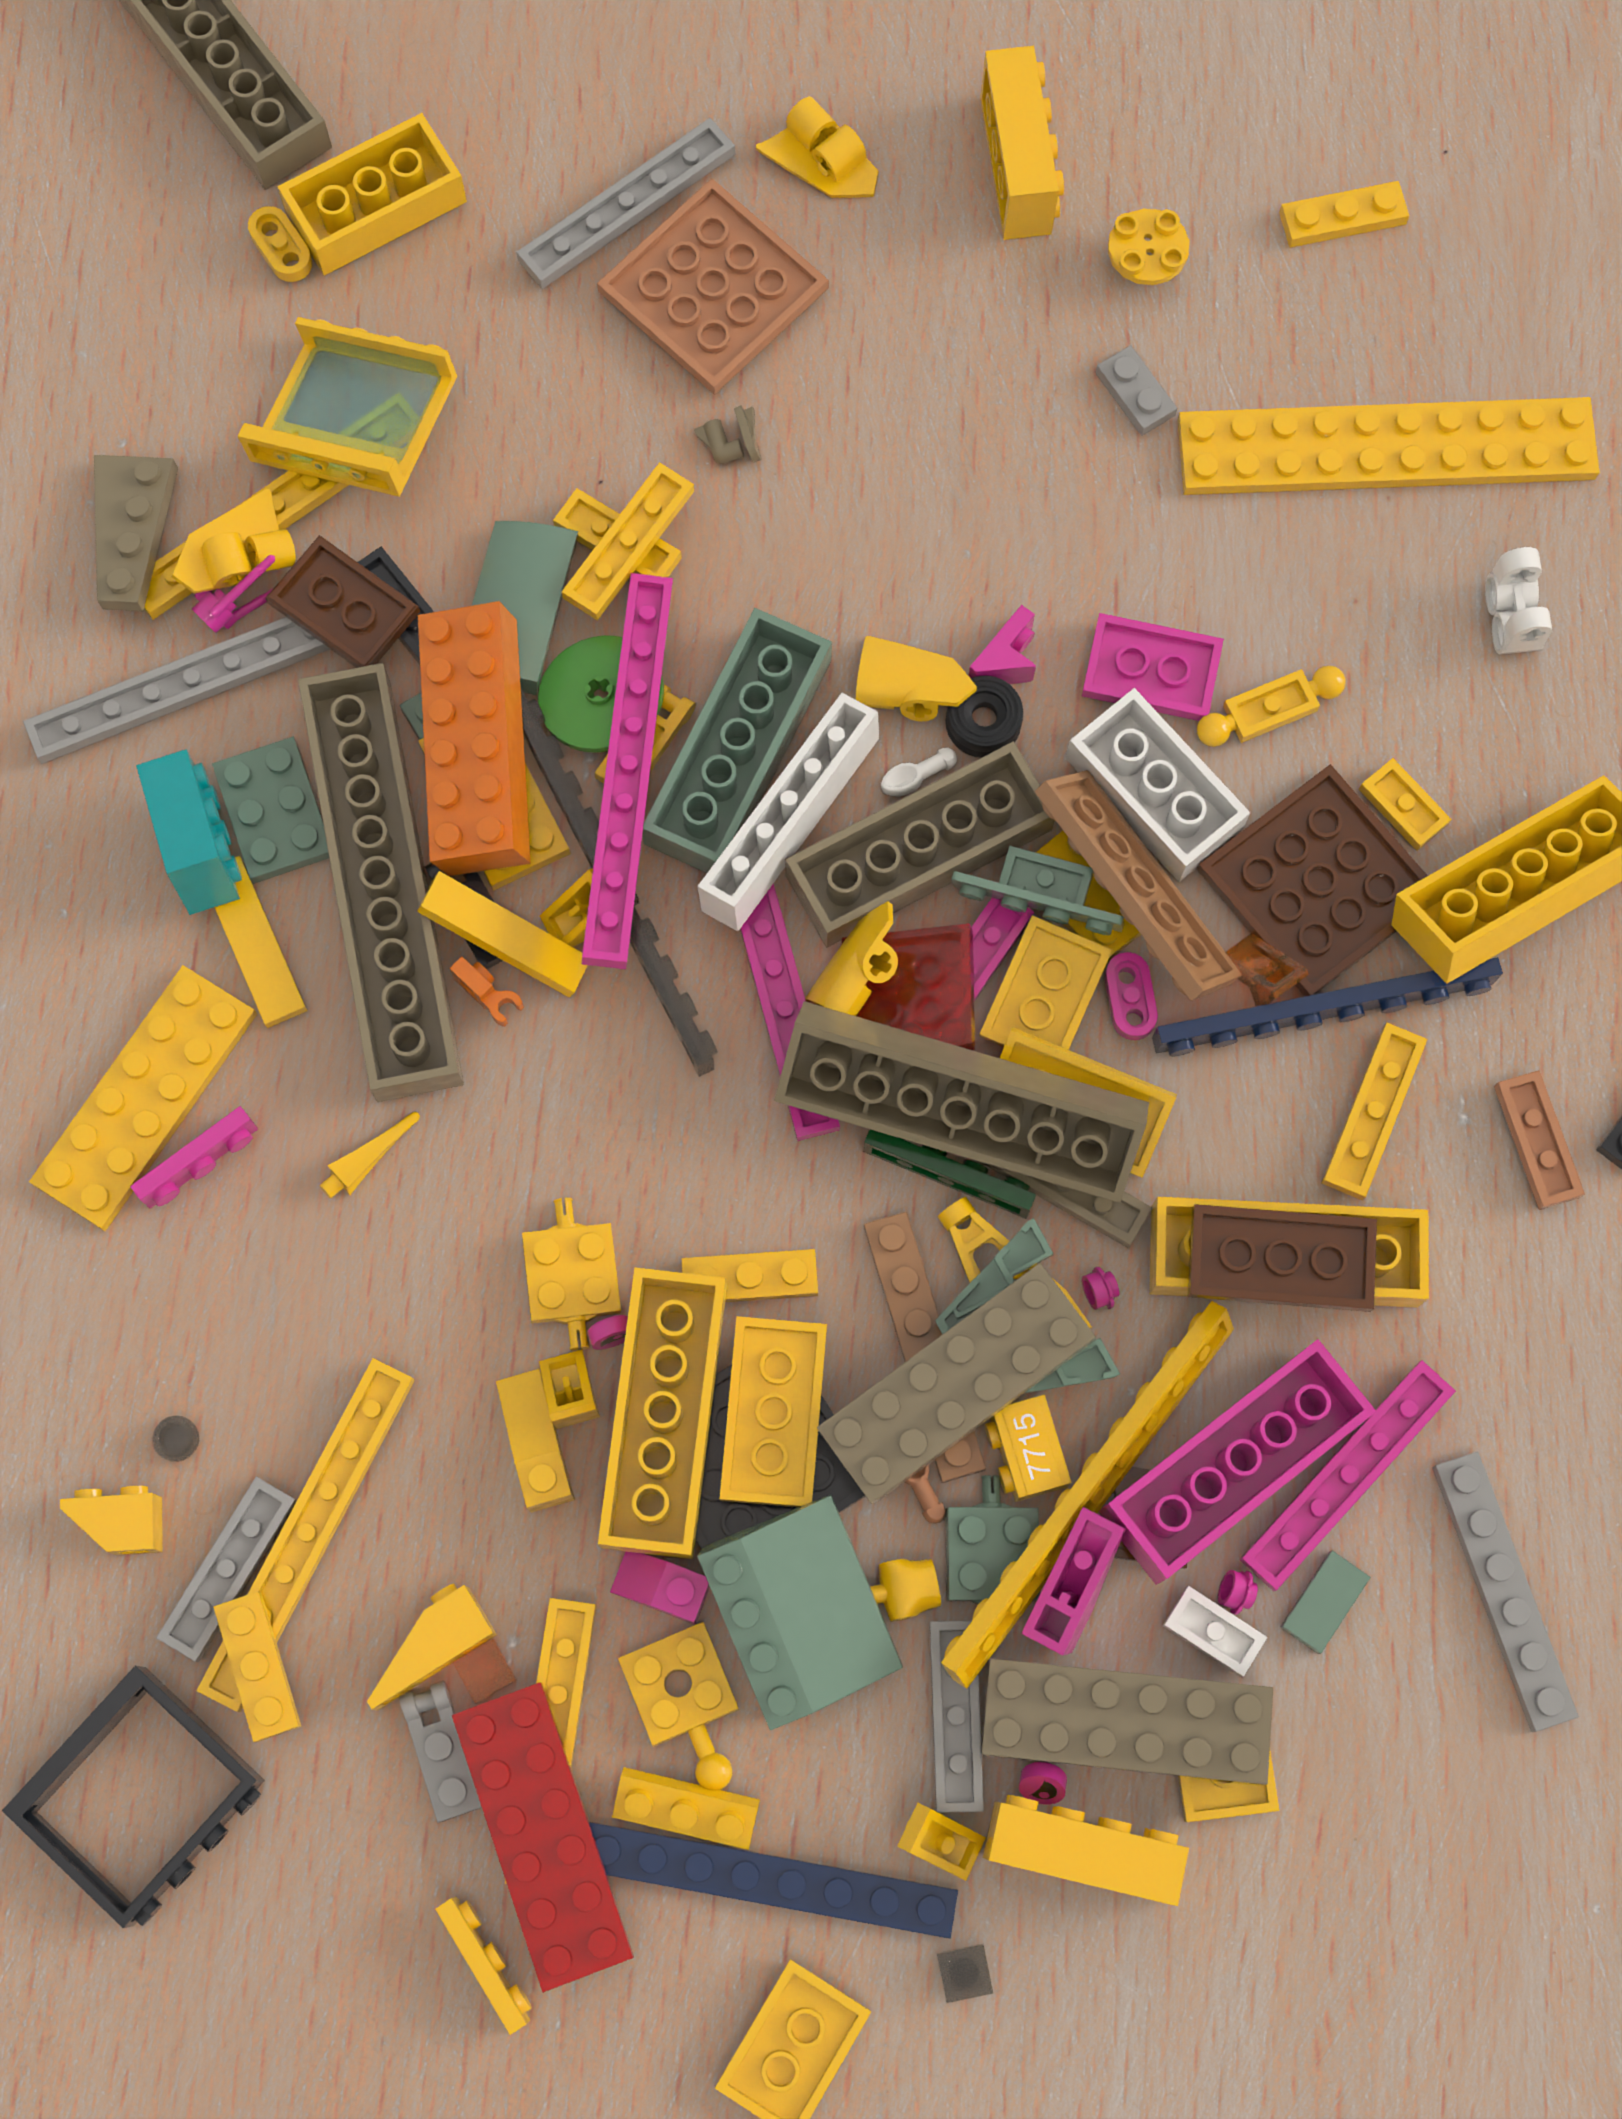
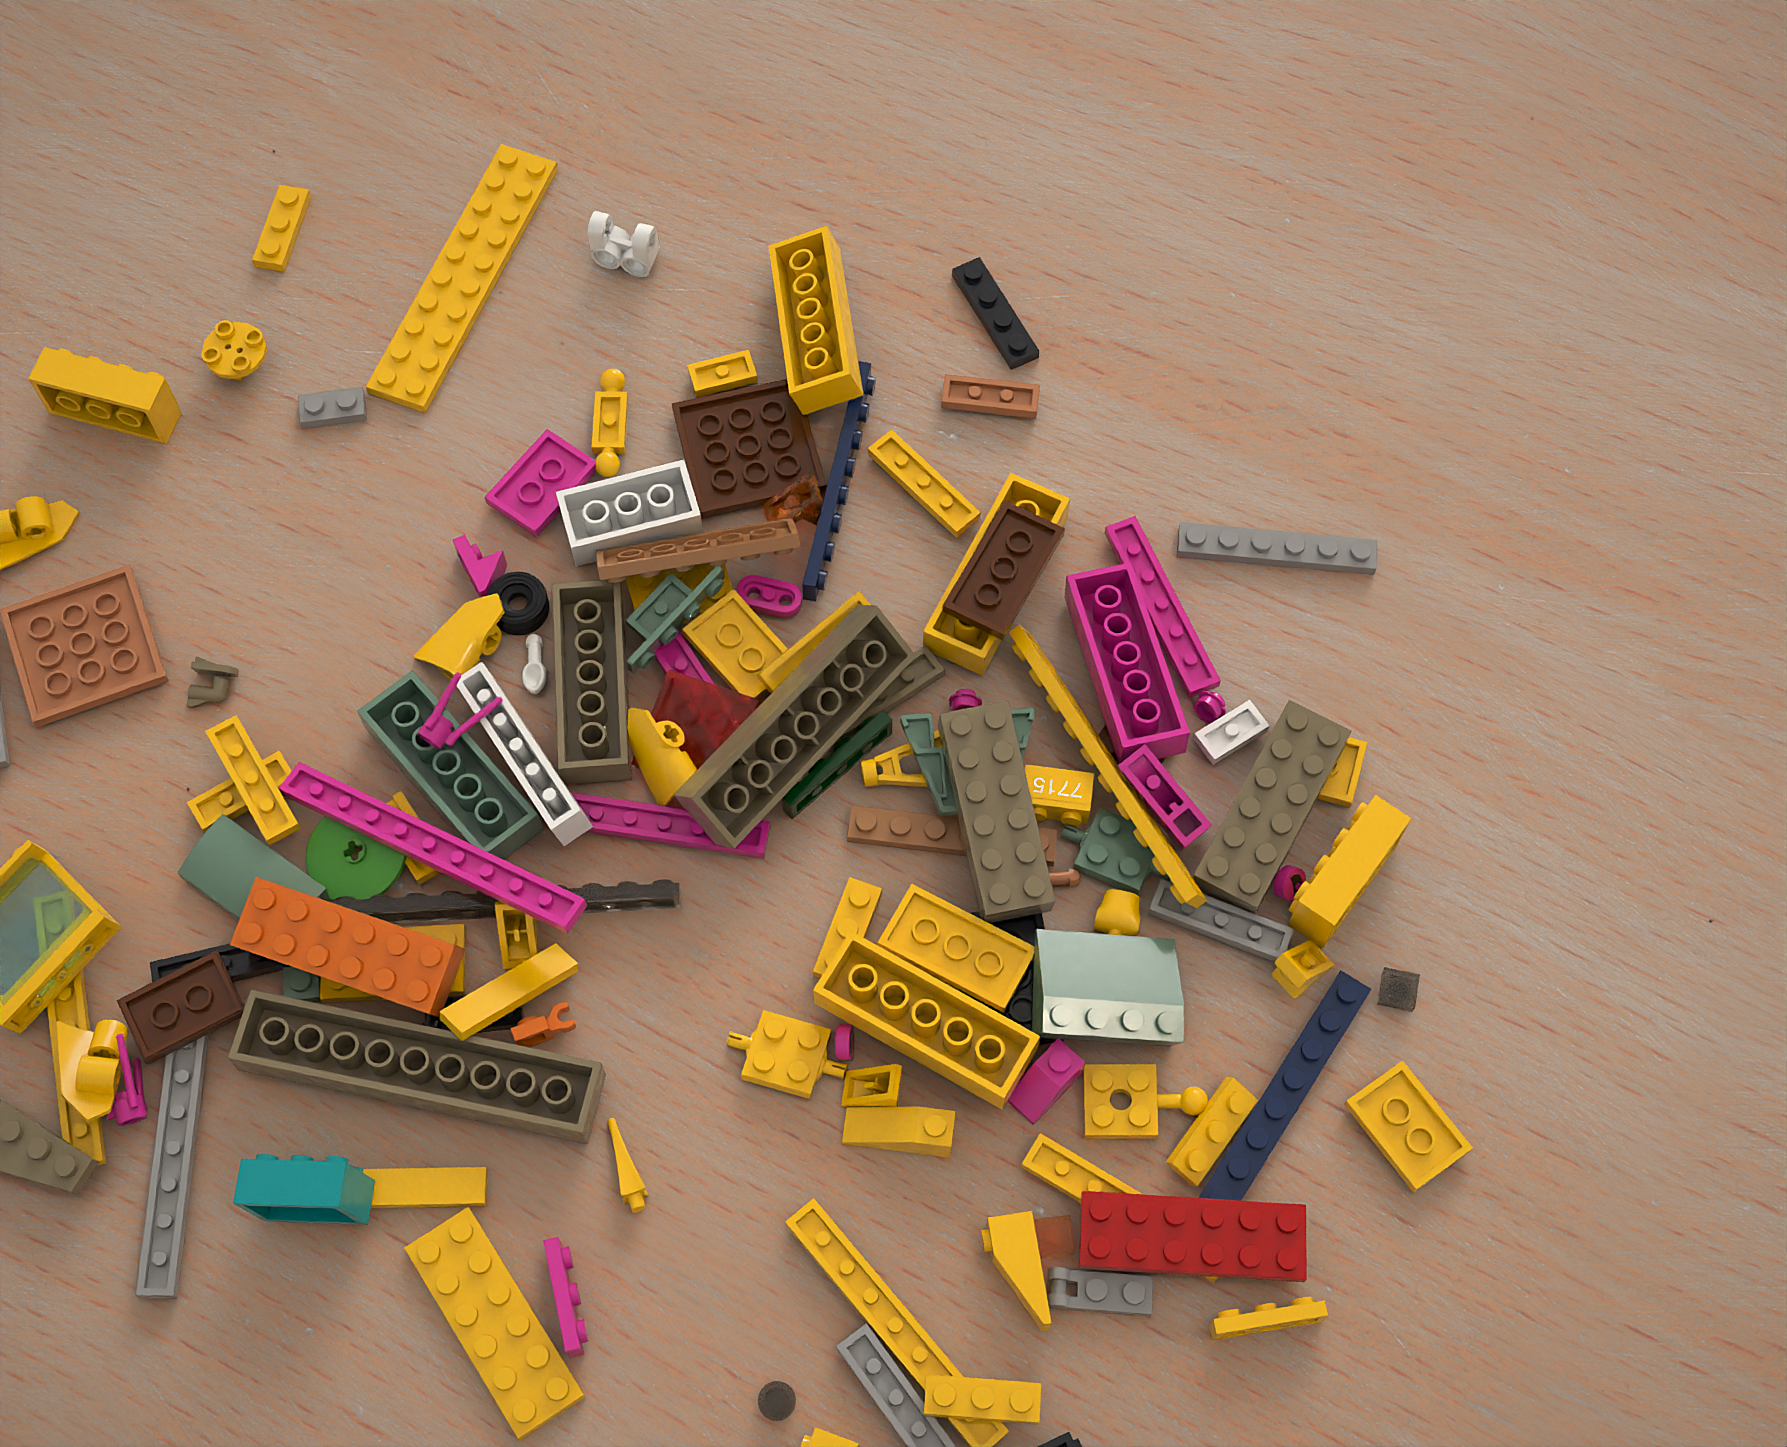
camera: 65 degrees left, 10 degrees down
sand green plate [212,736,329,884] -> none
sand green tile [1280,1550,1371,1654] -> none
none -> dark pink plant [417,672,503,749]

